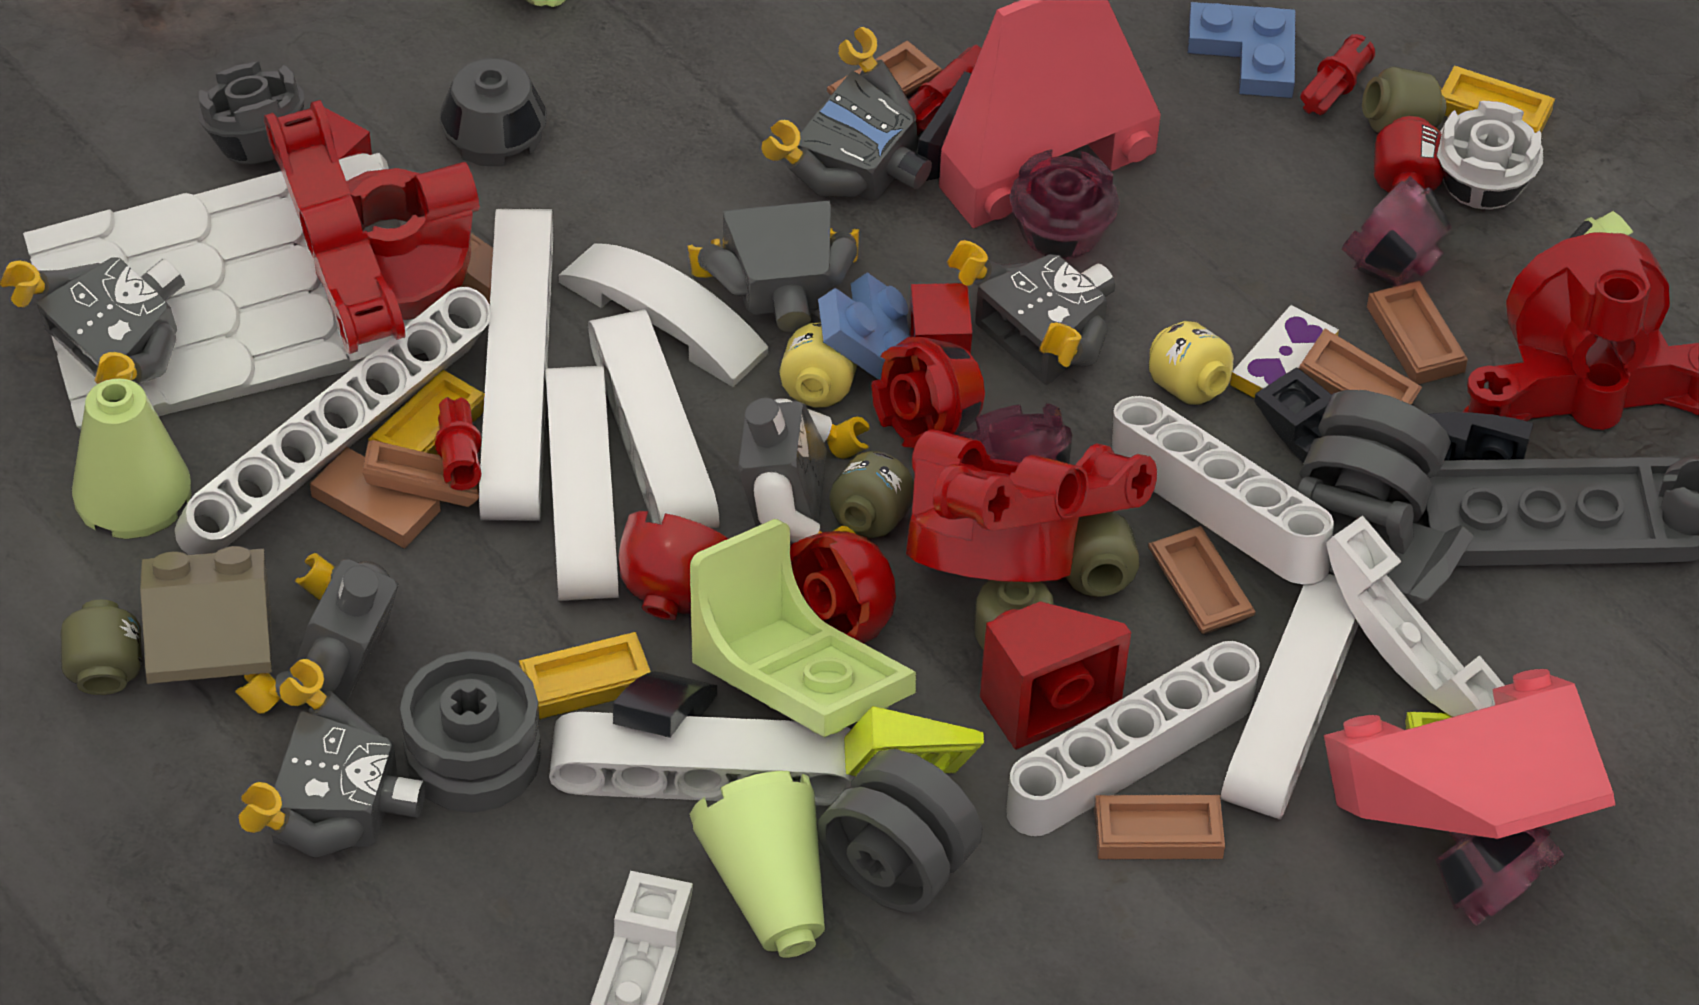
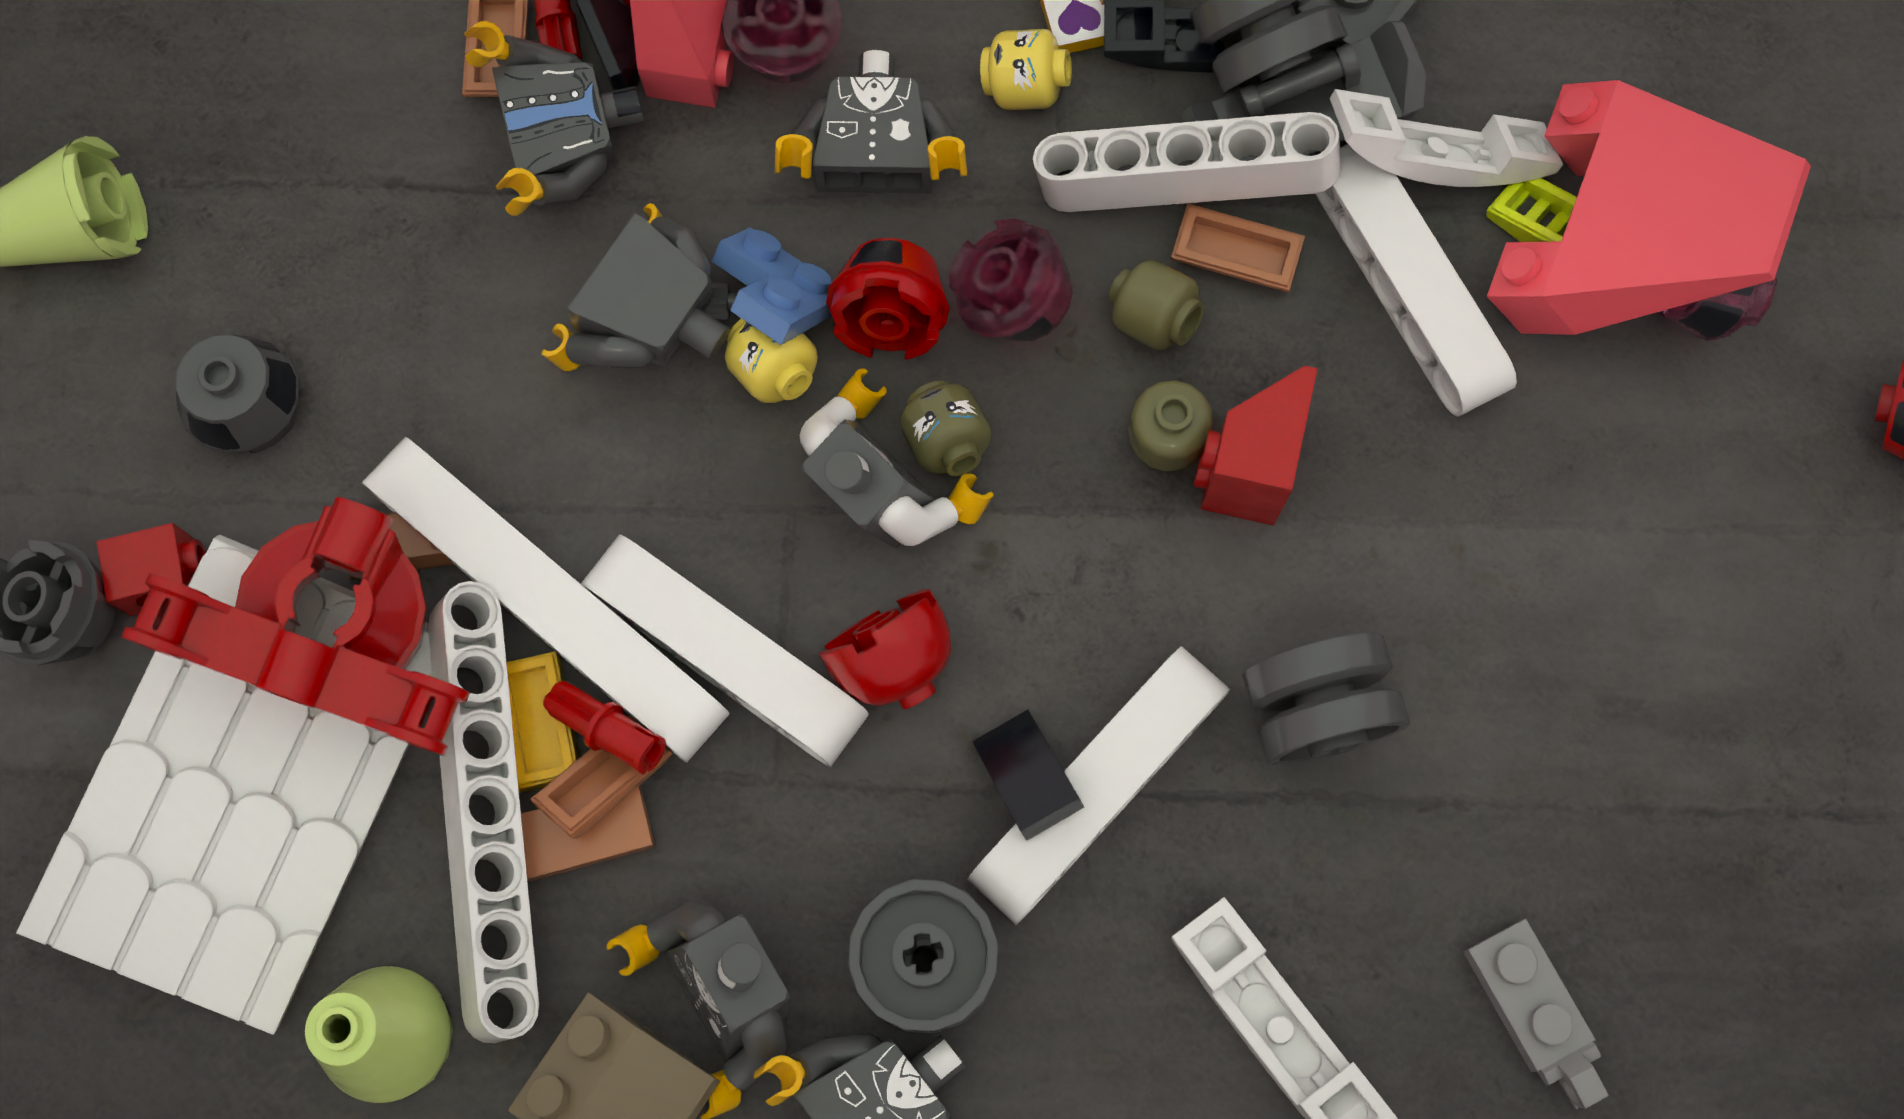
camera: 45 degrees left, 25 degrees up
dark grey torso [0,257,185,385] -> none
yellow tile [519,632,651,719] -> none
white slope [558,243,768,387] -> none
white beam [588,309,719,529] -> none
yellowish green bracket [690,519,916,737] -> none
yellowish green cone [690,770,825,958] -> none
red cylinder [790,531,896,644] -> none
neon yellow slope [844,706,984,776] -> none
red piece [906,429,1157,582] -> none
red brick [909,283,972,354] -> none
white beam [1006,641,1260,836] -> none
nougat tile [1094,795,1225,859] -> none

